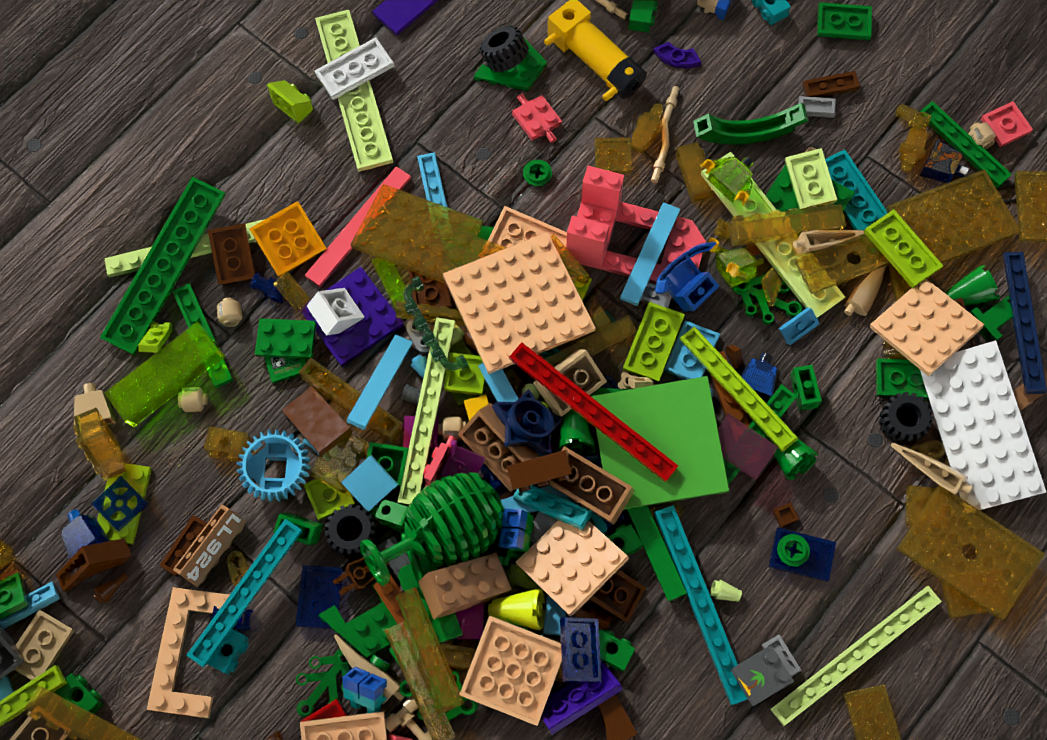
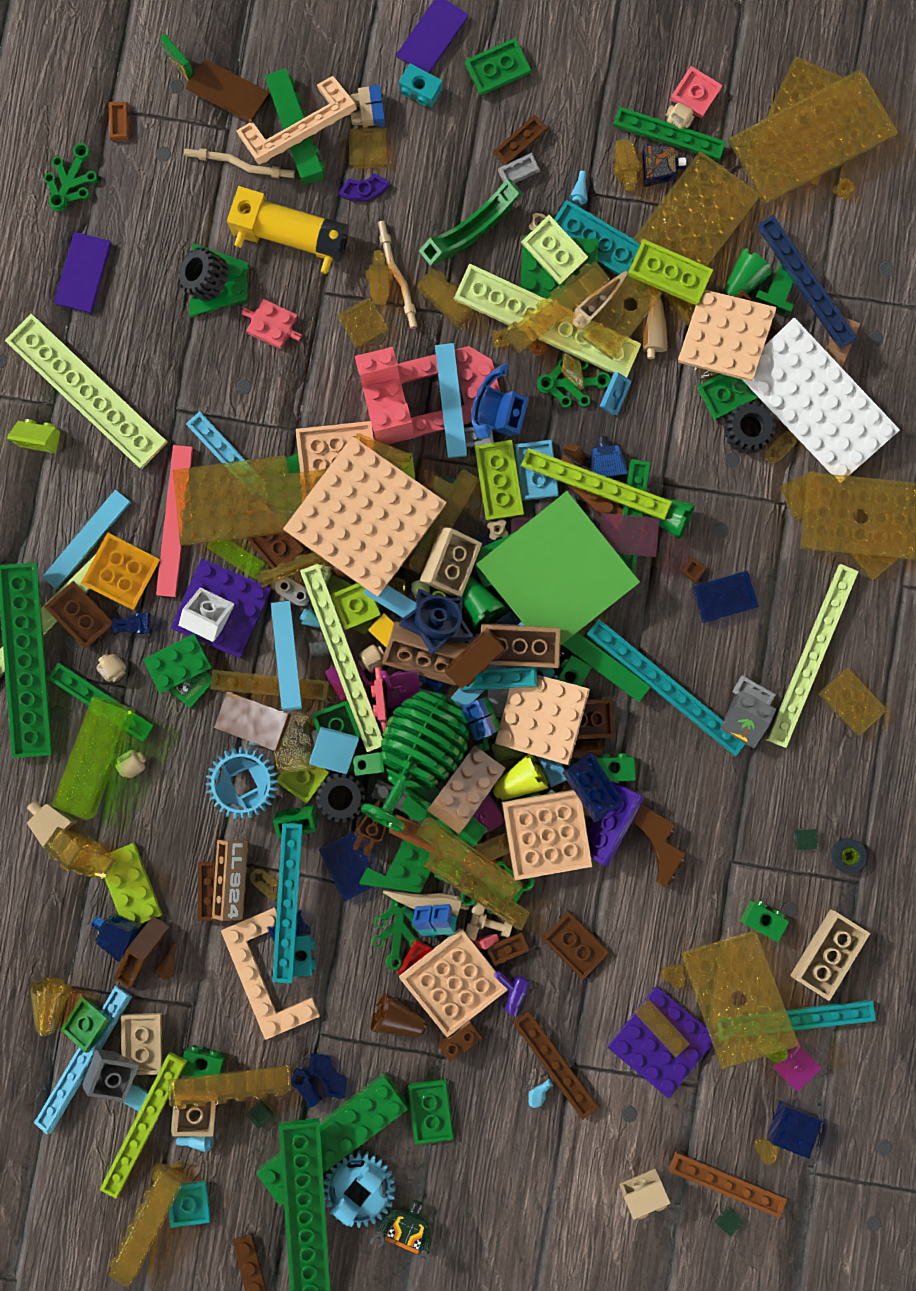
camera: 30 degrees left, 15 degrees up
piece [91,476,148,532] -> none
lime plate [138,322,172,353] -> none
clear yellow brick [204,426,251,462] -> none
clear yellow slope [273,271,311,312] -> none
white tile [315,37,395,100] -> none
green tile [370,654,390,671] -> none
clear green bar [404,276,470,371] -> none
red plate [509,342,679,482] -> none
green gear [523,160,552,188] -> none
tan plate [628,377,653,389] -> none
clear neon green torso [700,157,753,205] -> none
clear neon green torso [708,238,764,288] -> none
yellowish green cone [710,580,742,602] -> none
green gear [777,534,810,567] -> none
green brick [790,365,822,411] -> none
tan piece [891,443,973,494] -> none
clear yellow bar [895,104,931,131] -> none
none -> medium azure tile [42,490,131,590]
none -> clear yellow plate [349,128,387,168]
none -> medium azure cone [569,171,588,206]

